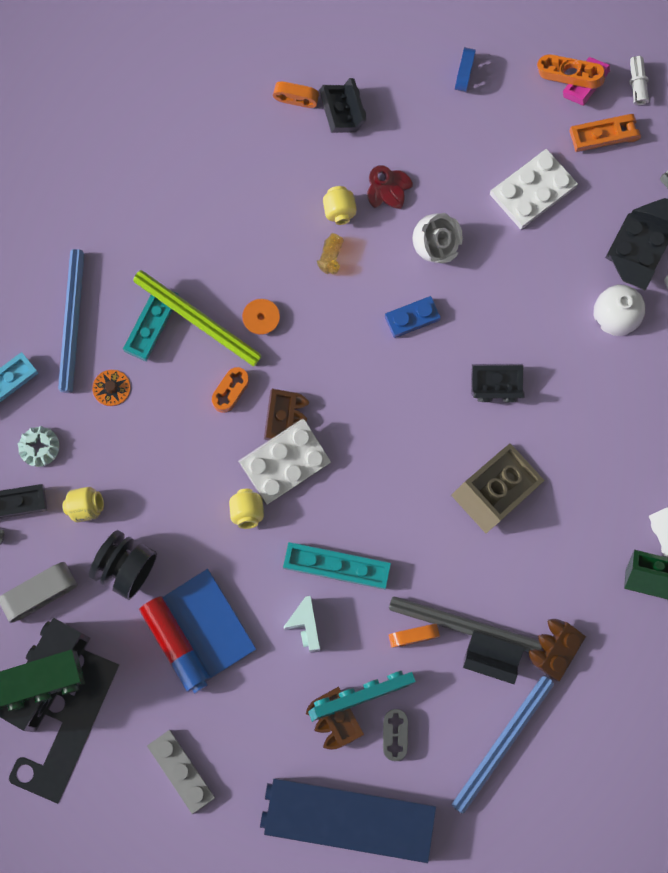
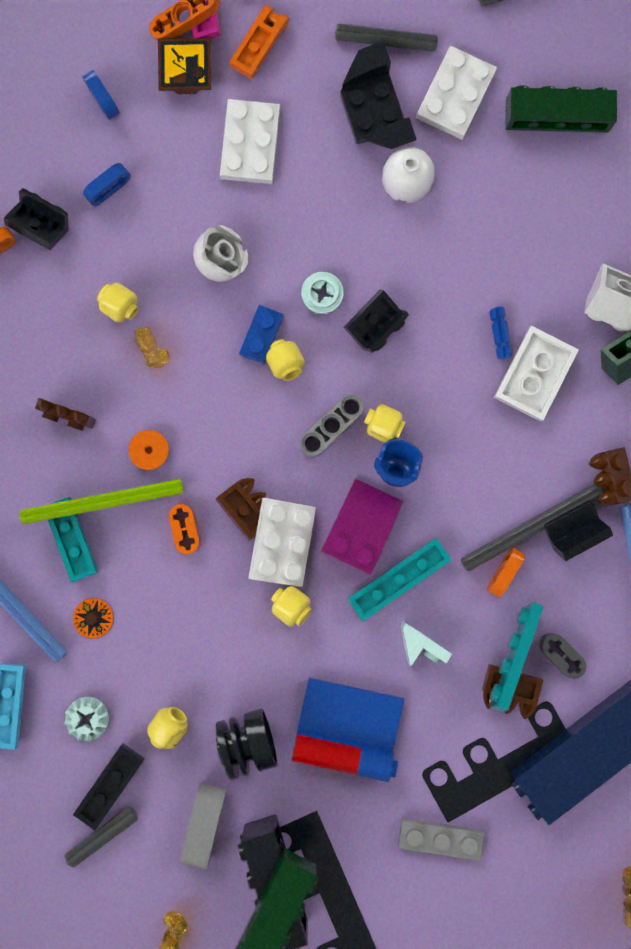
camera: 50 degrees left, 10 degrees up
dark red plate [367,165,413,209] -> none
dark tan slope [451,443,545,533] -> none
none -> reddish brown plate [35,398,96,431]
none -> blue beam [83,163,131,206]
none -> piece [158,38,211,94]
none -> light yellow head [266,339,305,381]
none -> light grey beam [300,394,364,458]
none -> light aqua gear [301,272,344,315]
none -> magenta slope [321,478,403,575]
none -> light yellow head [364,404,406,443]
none -> blue helmet [374,439,423,487]
none -> black piece [422,701,566,823]
none -> blue axle [489,307,512,359]
none -> white plate [493,326,579,422]

